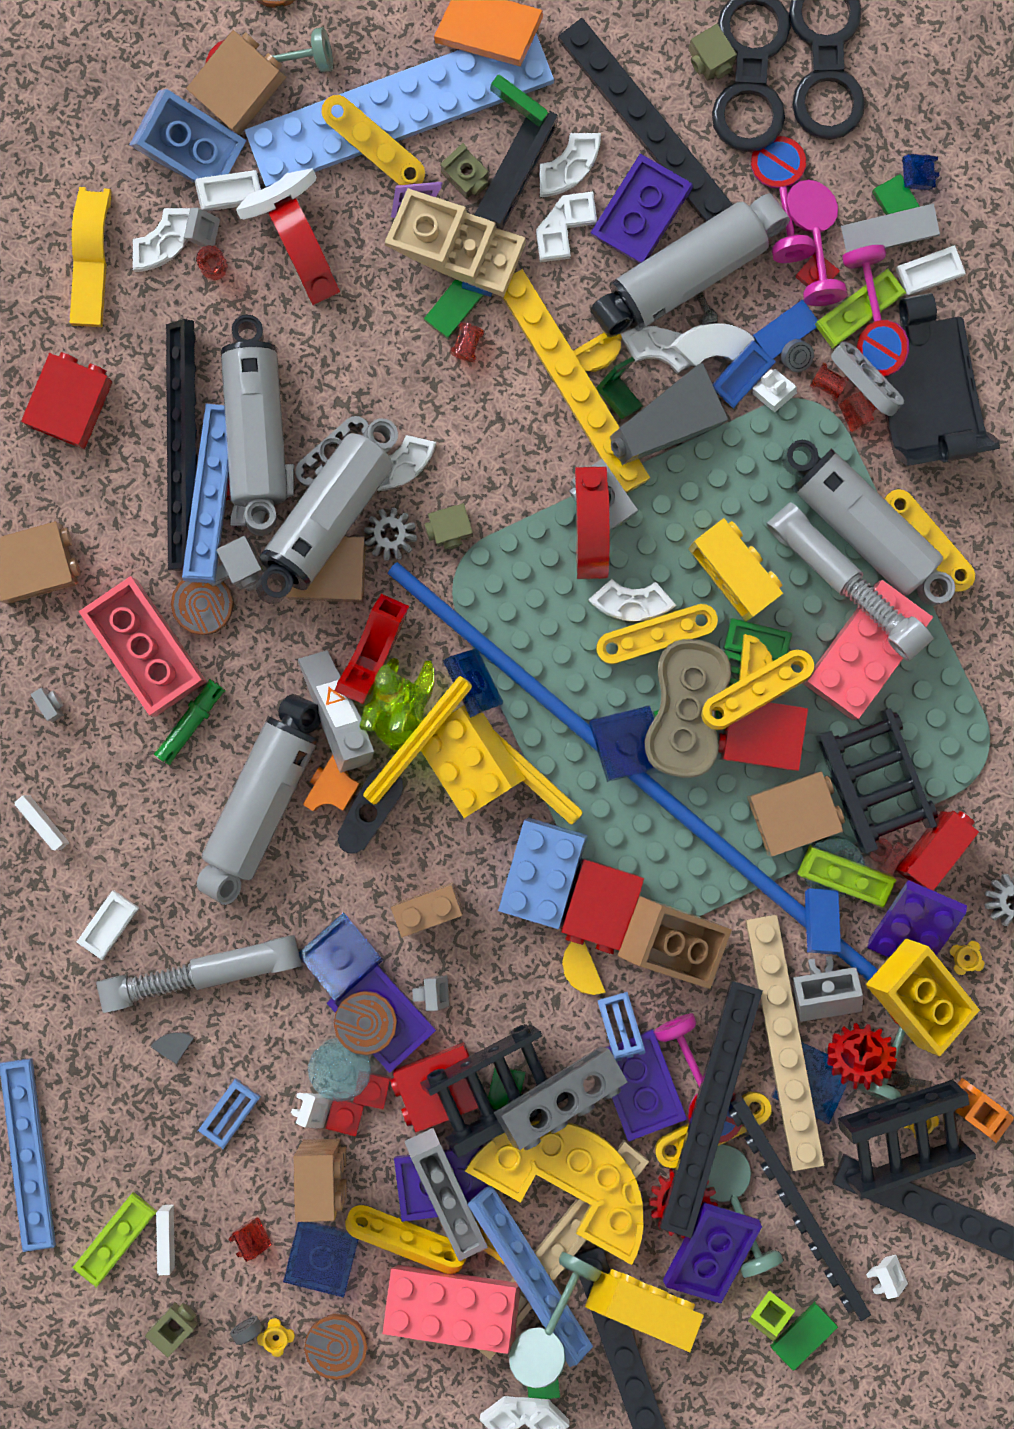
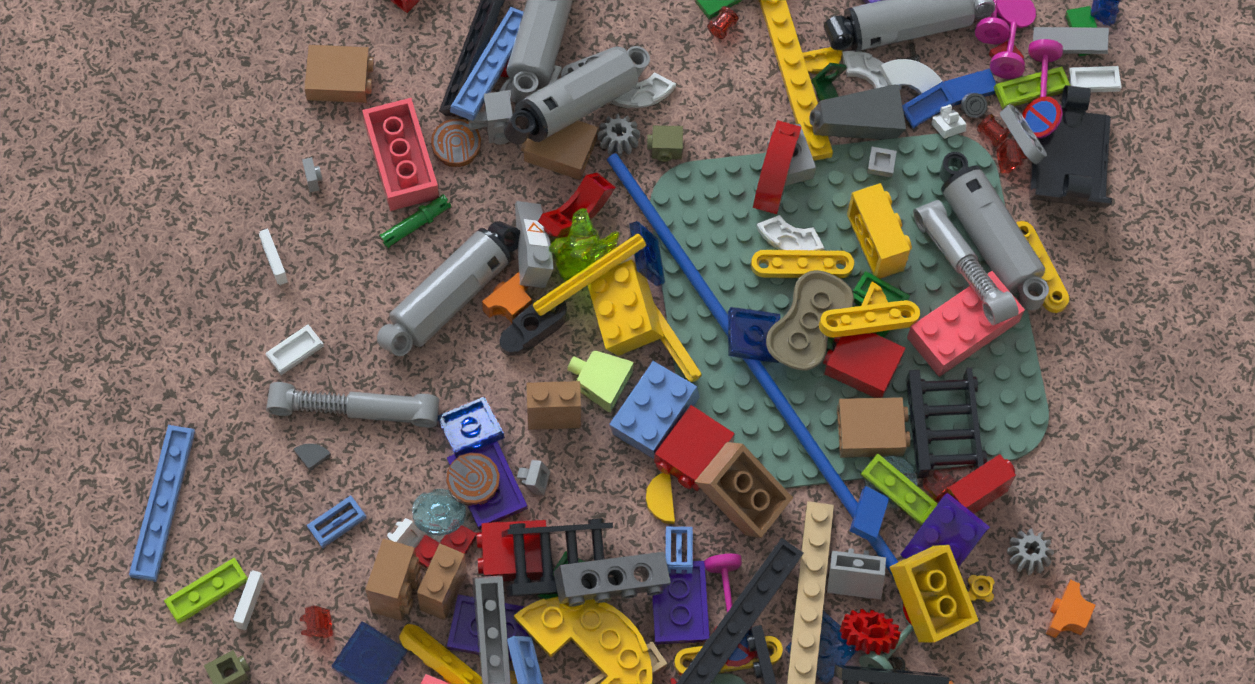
camera: 15 degrees right, 20 degrees down
none -> medium nougat brick [417,544,467,620]
none -> yellowish green torso [567,351,634,413]
none -> light grey plate [867,147,897,178]

